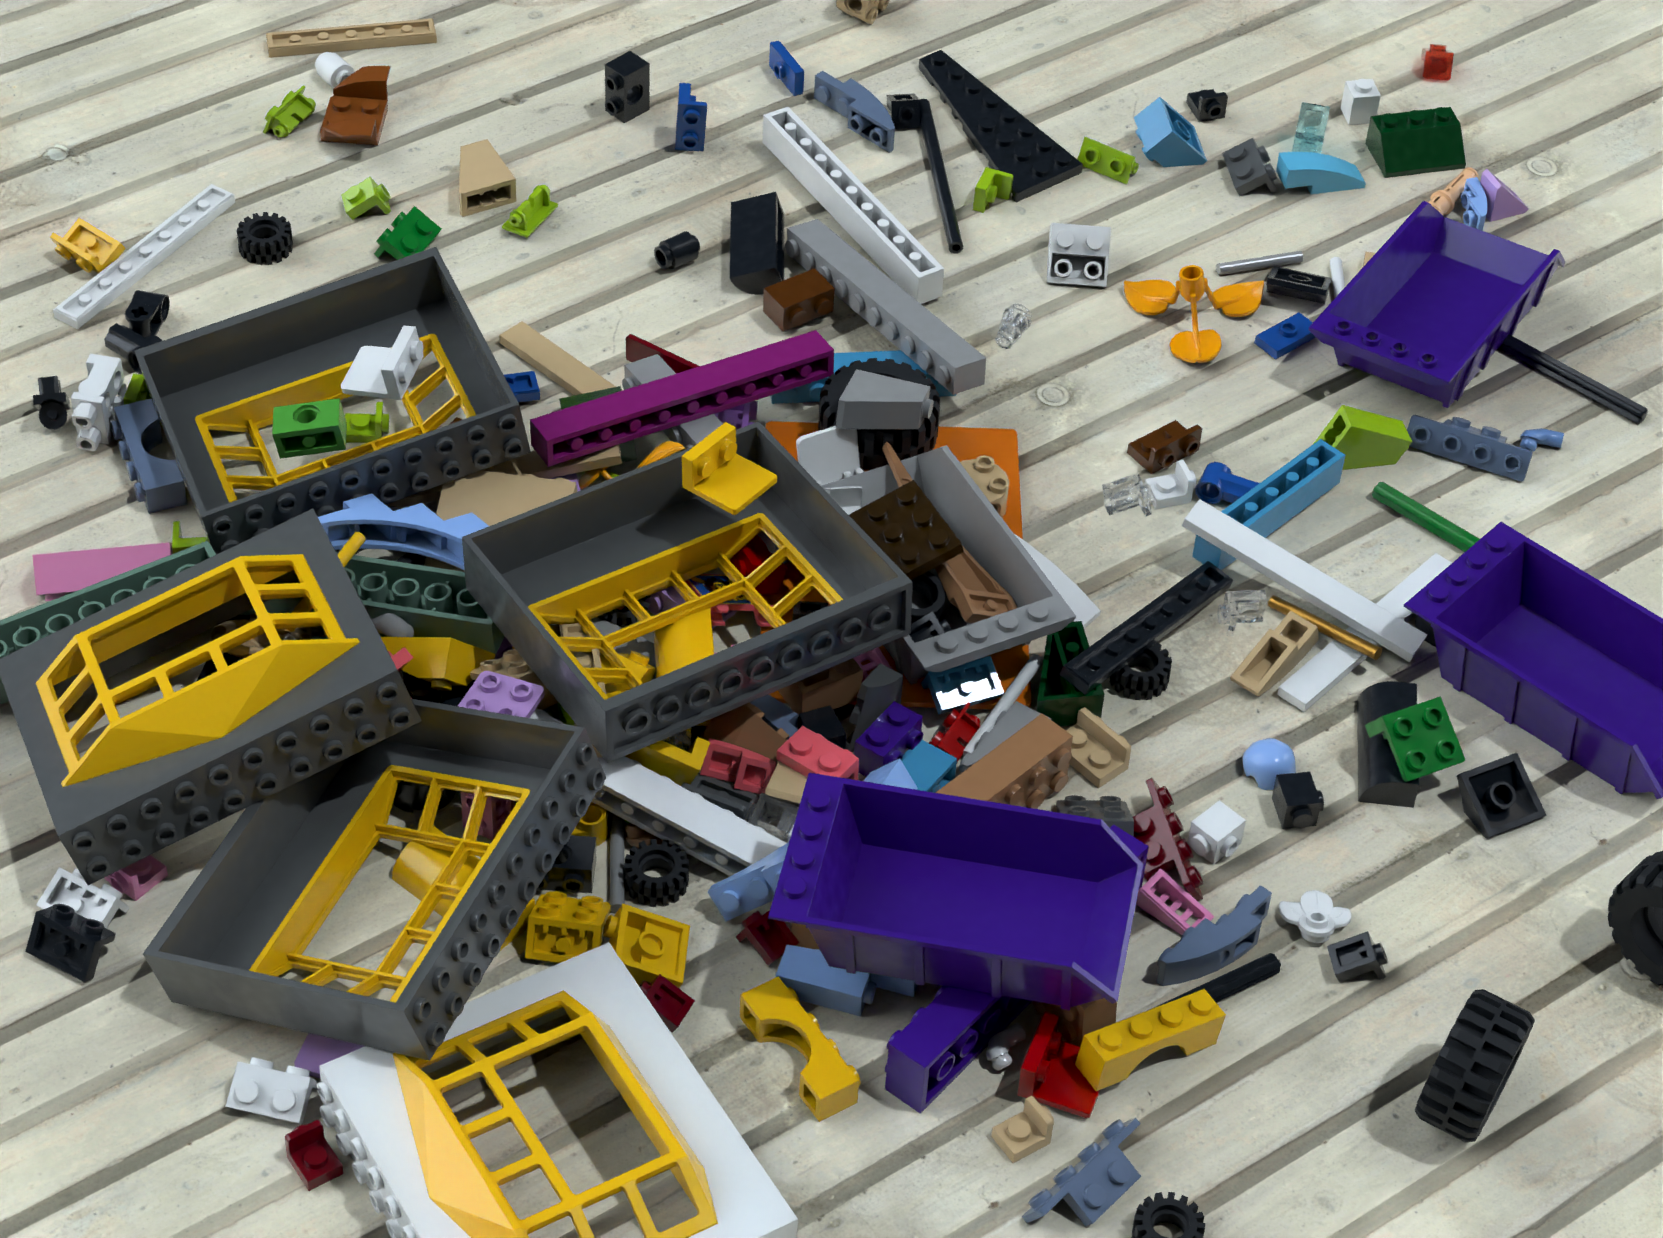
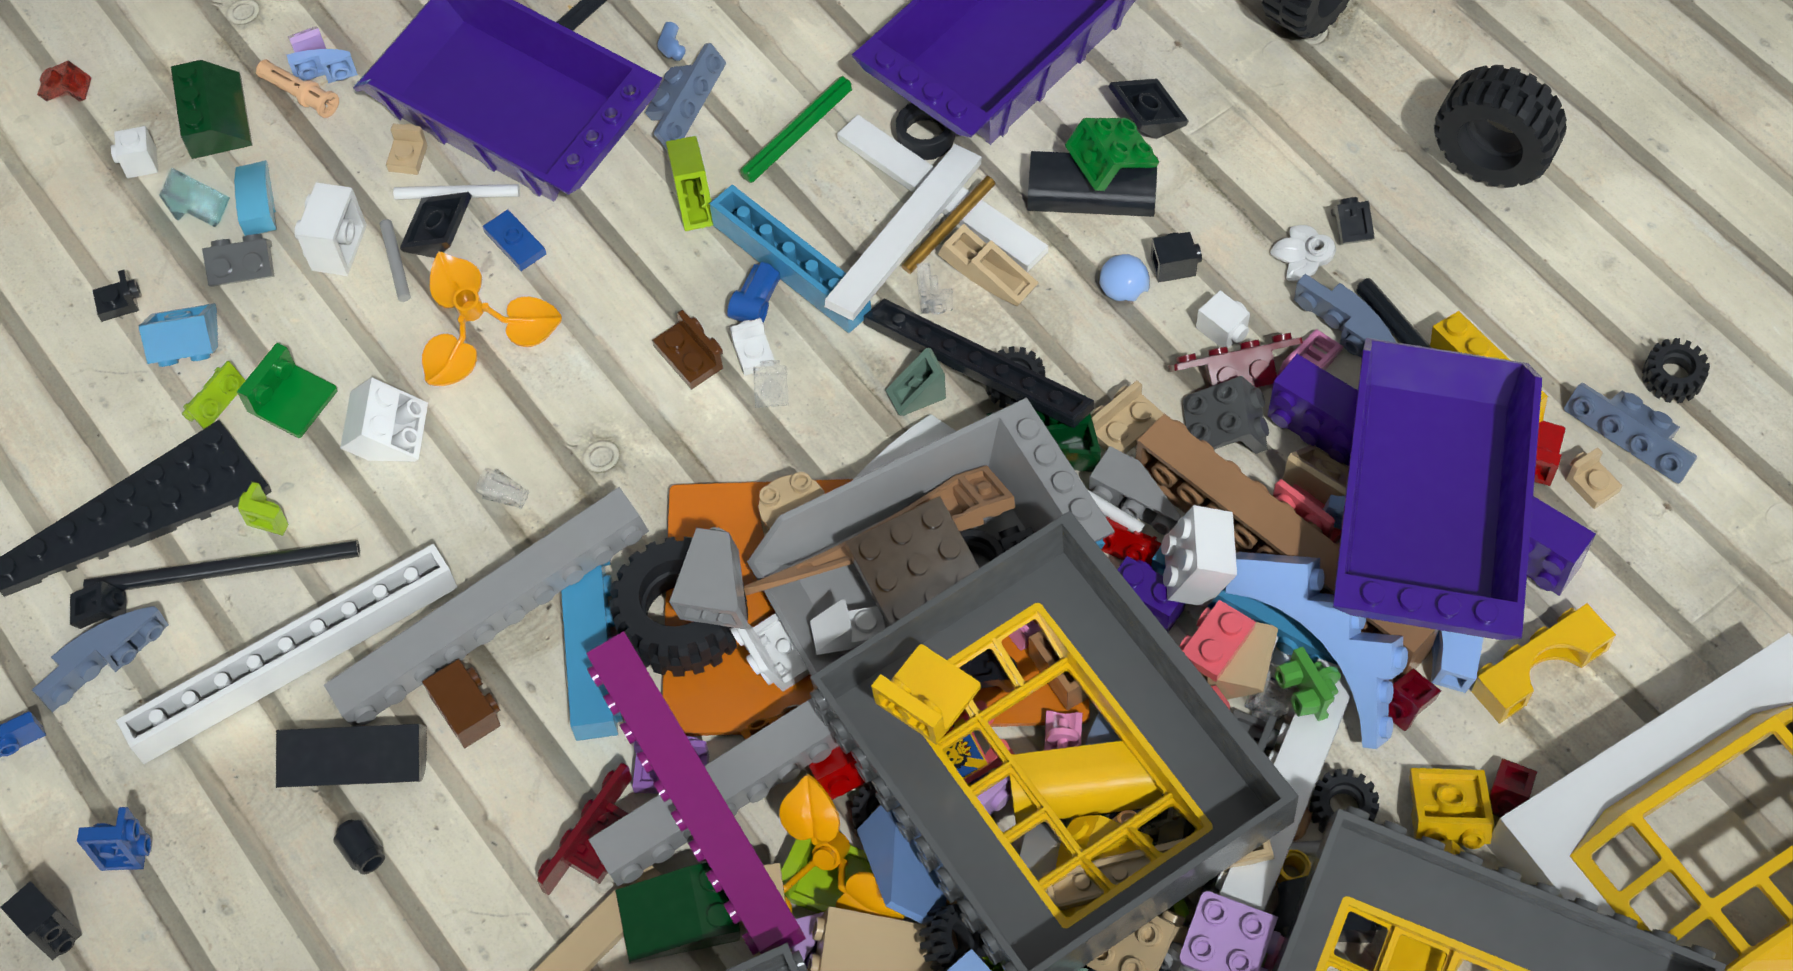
camera: 85 degrees left, 15 degrees up
none -> green bracket [237,342,338,438]
none -> white brick [295,182,367,276]
none -> sand green slope [886,348,946,416]
none -> white brick [1161,505,1237,607]
none -> bright green hips [1274,647,1341,721]

